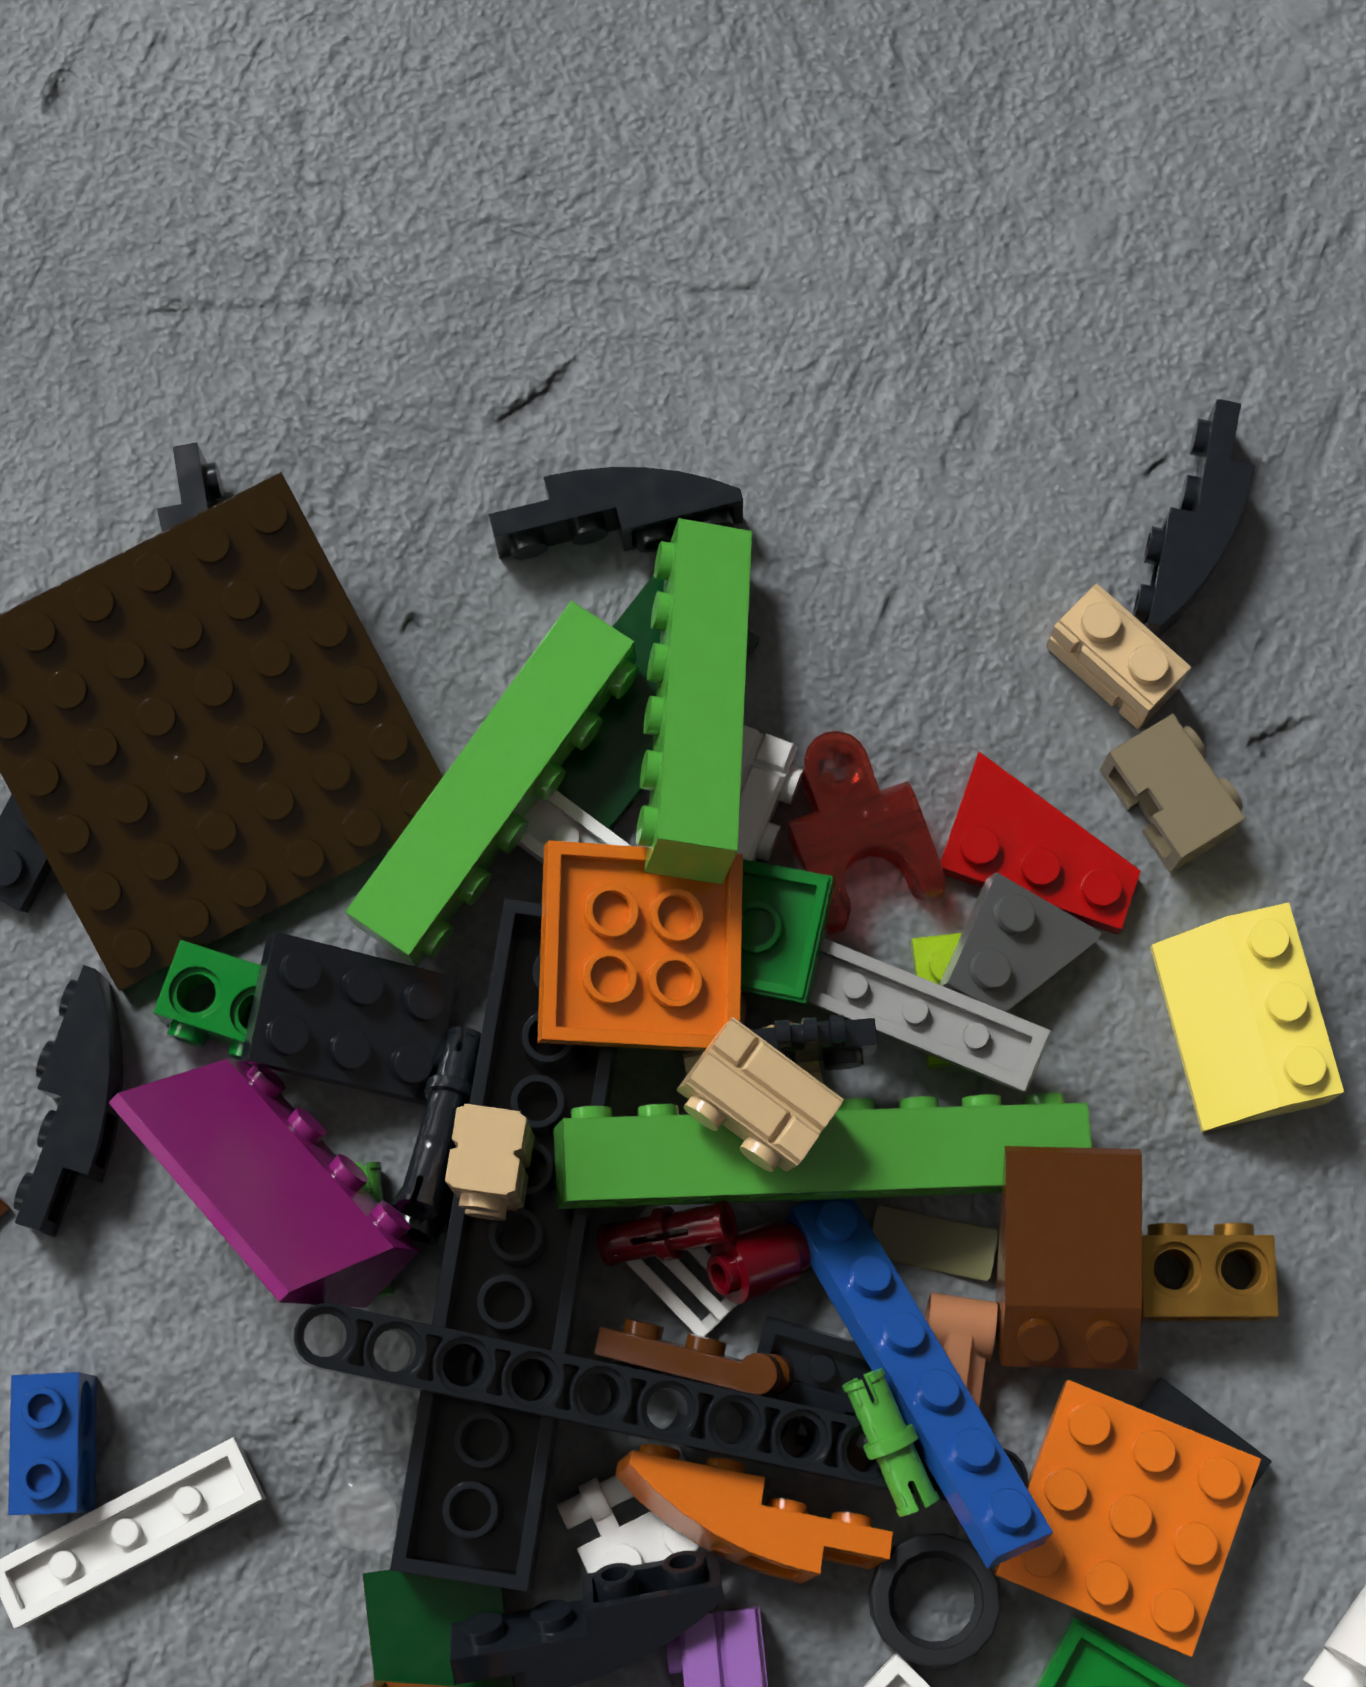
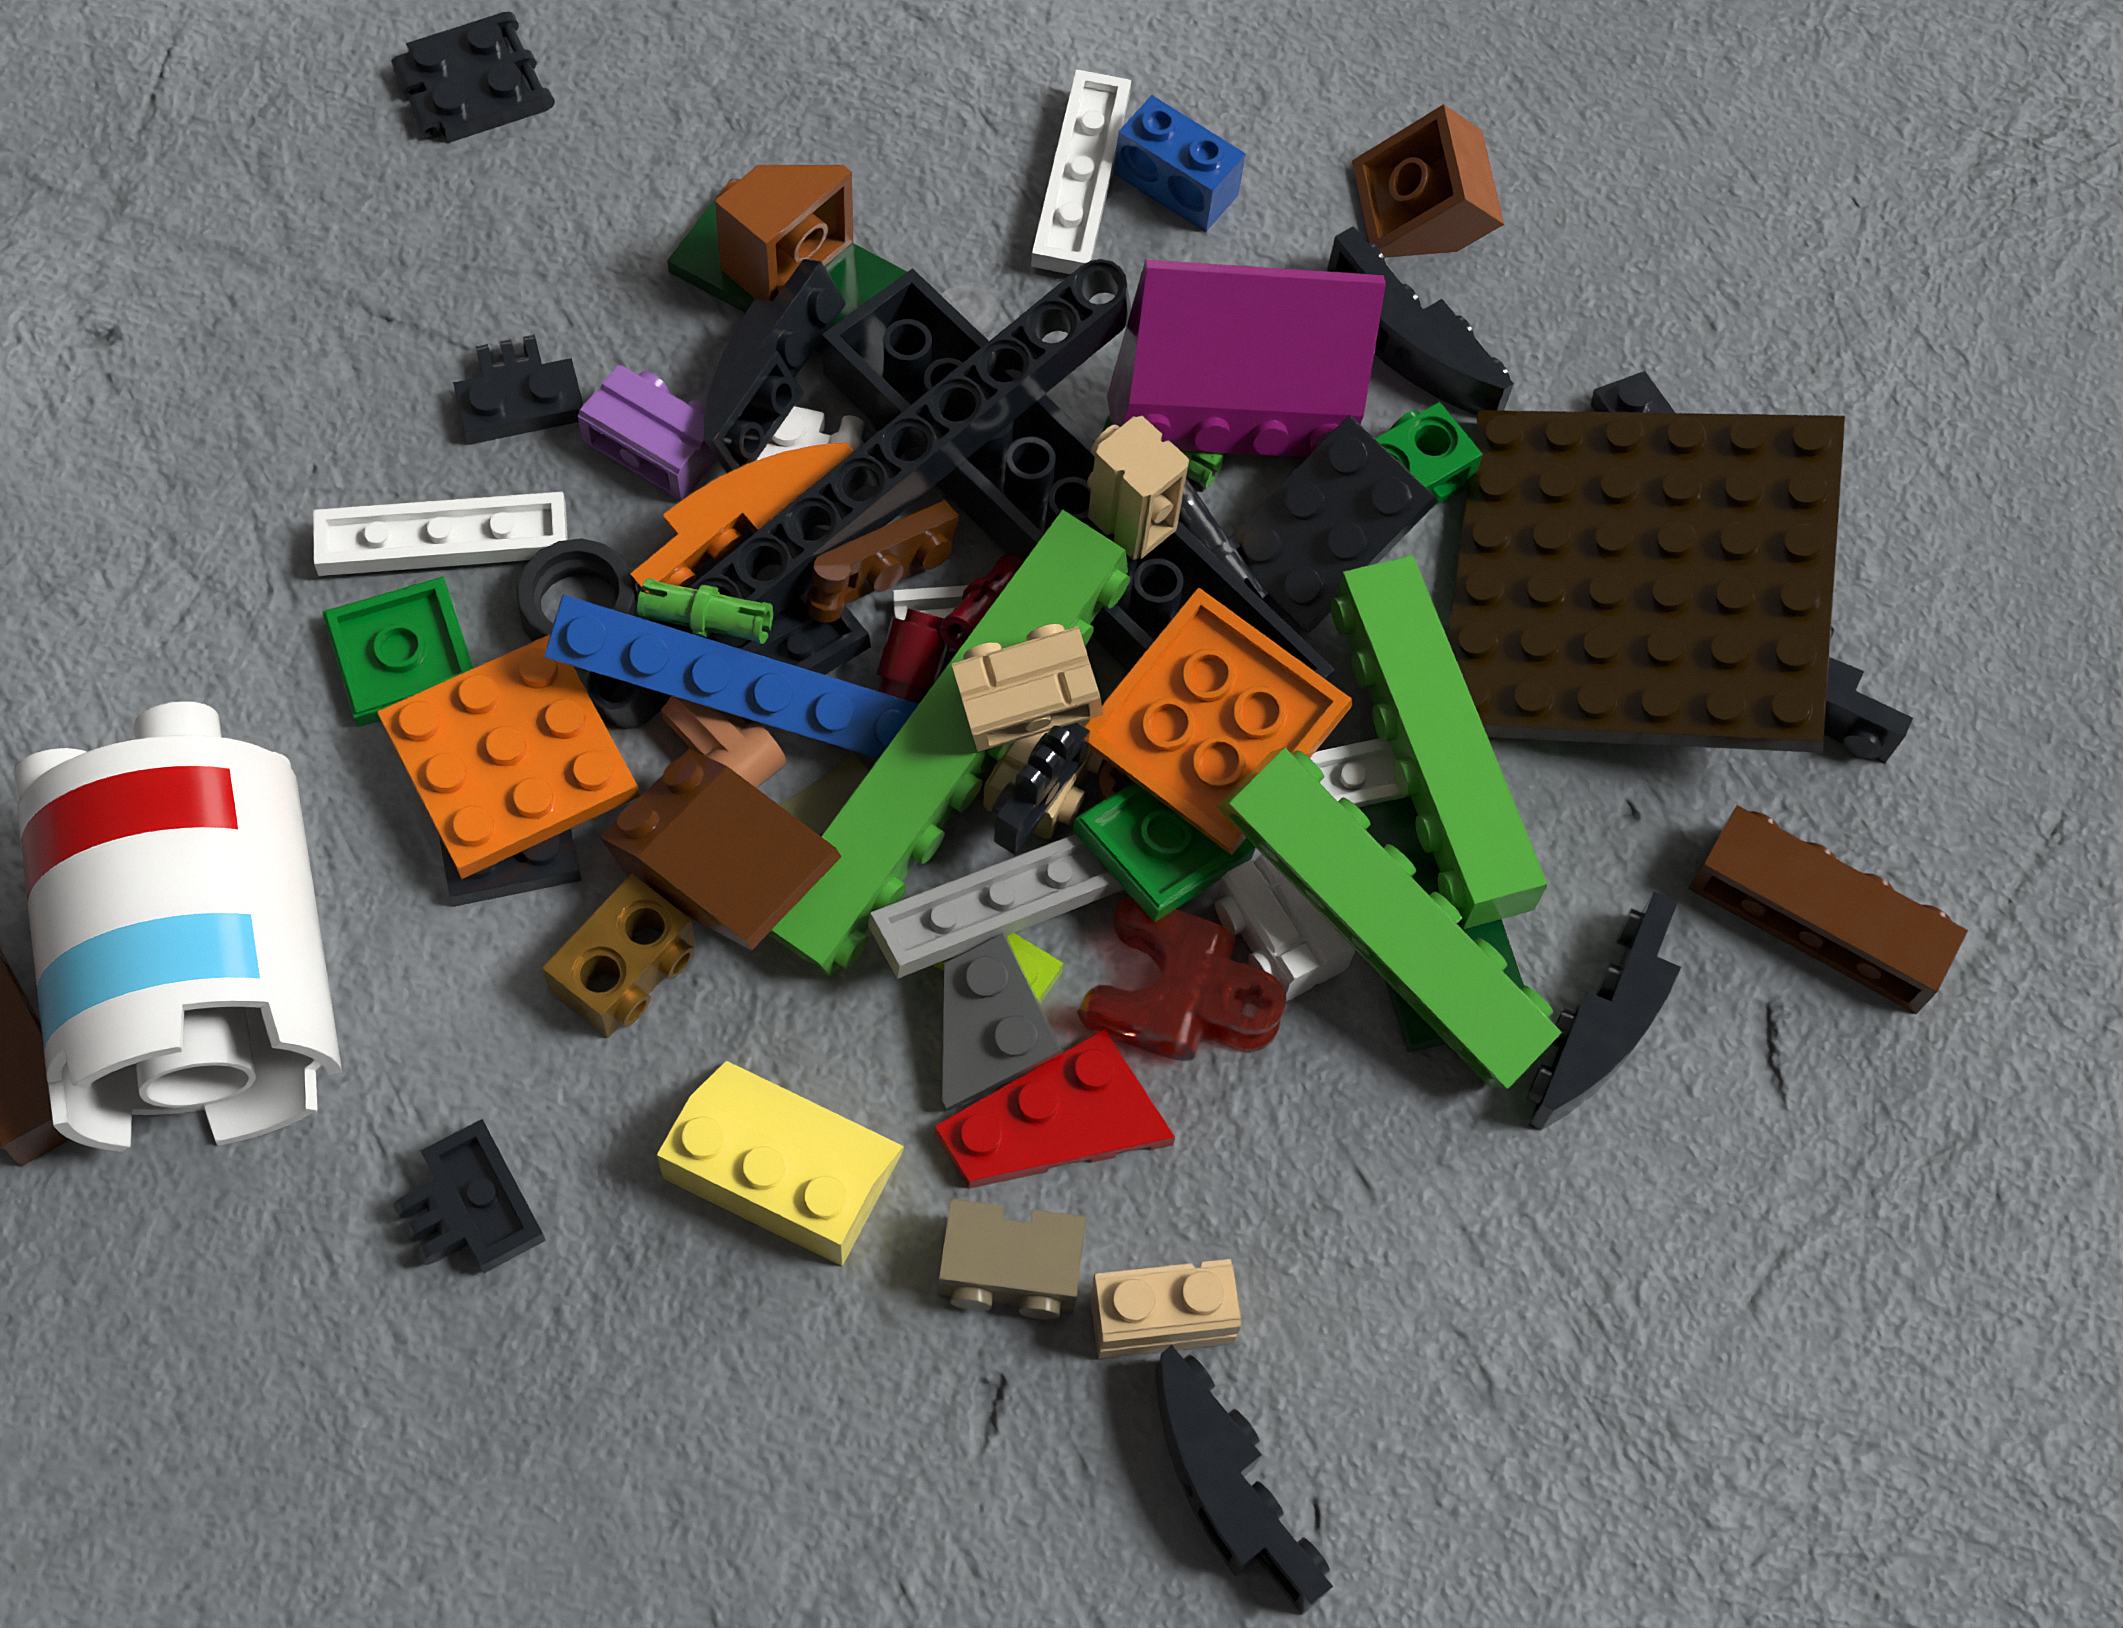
camera: 120 degrees right, 10 degrees down
none -> reddish brown brick [1688,805,1968,1014]

